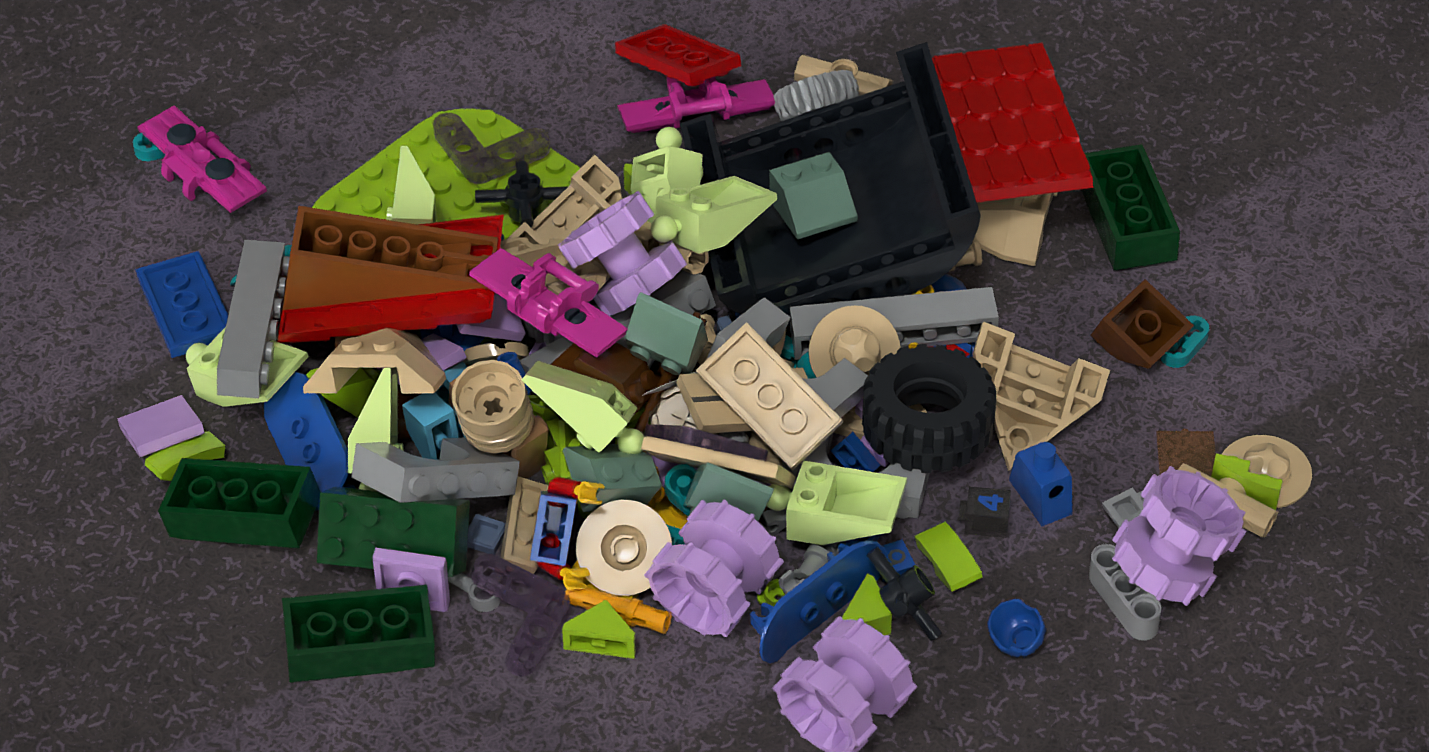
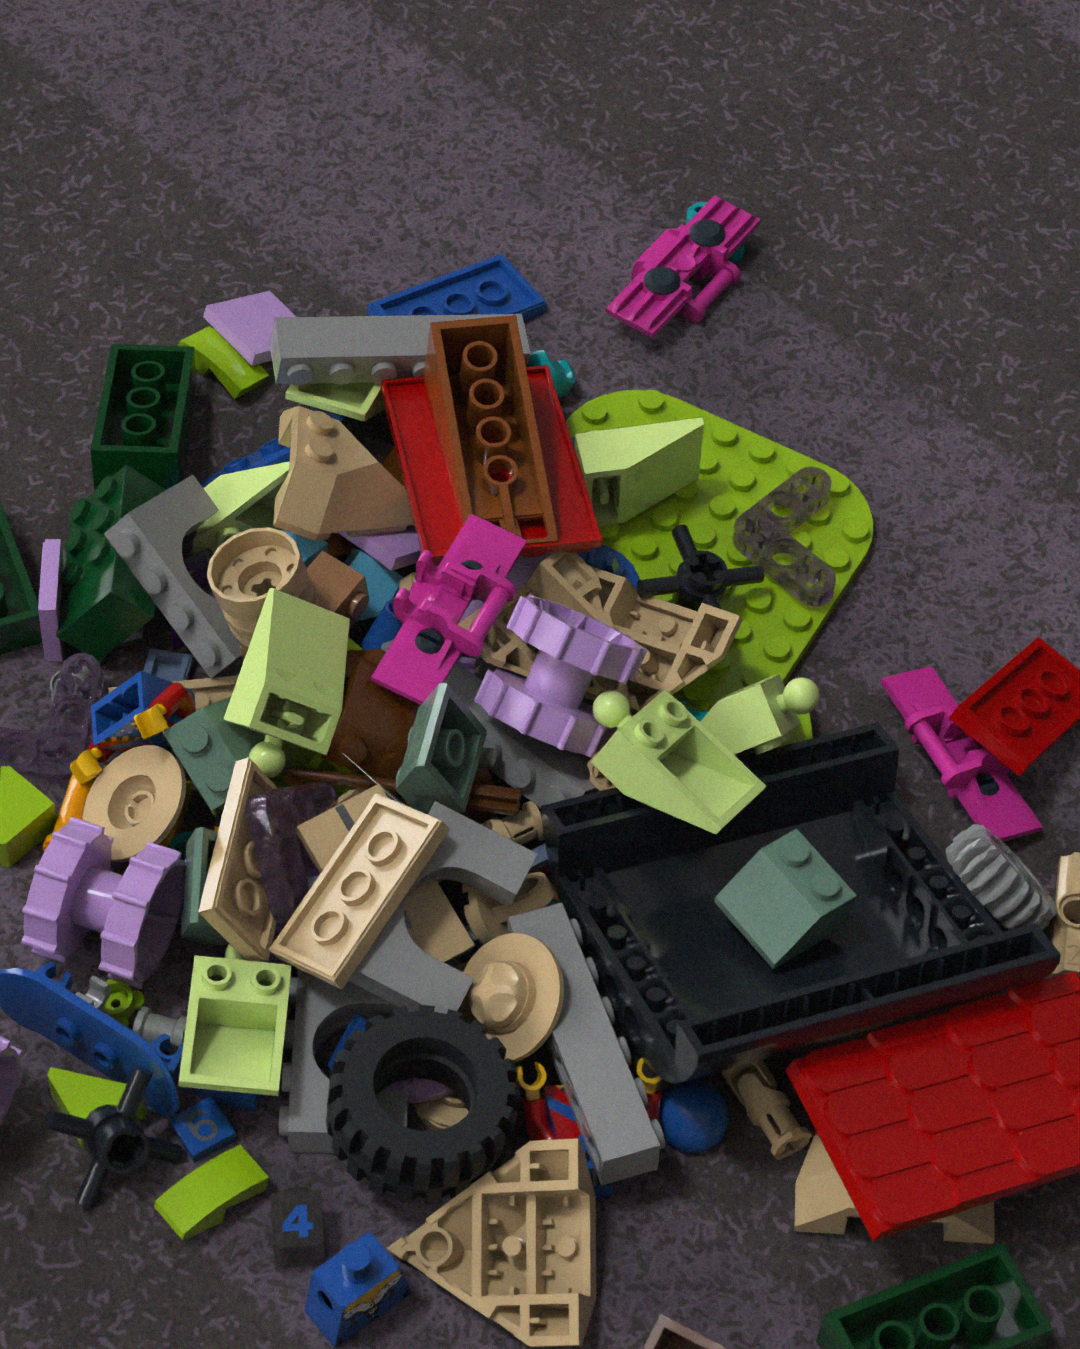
camera: 75 degrees right, 5 degrees up
blue hair [987,599,1047,658] -> none

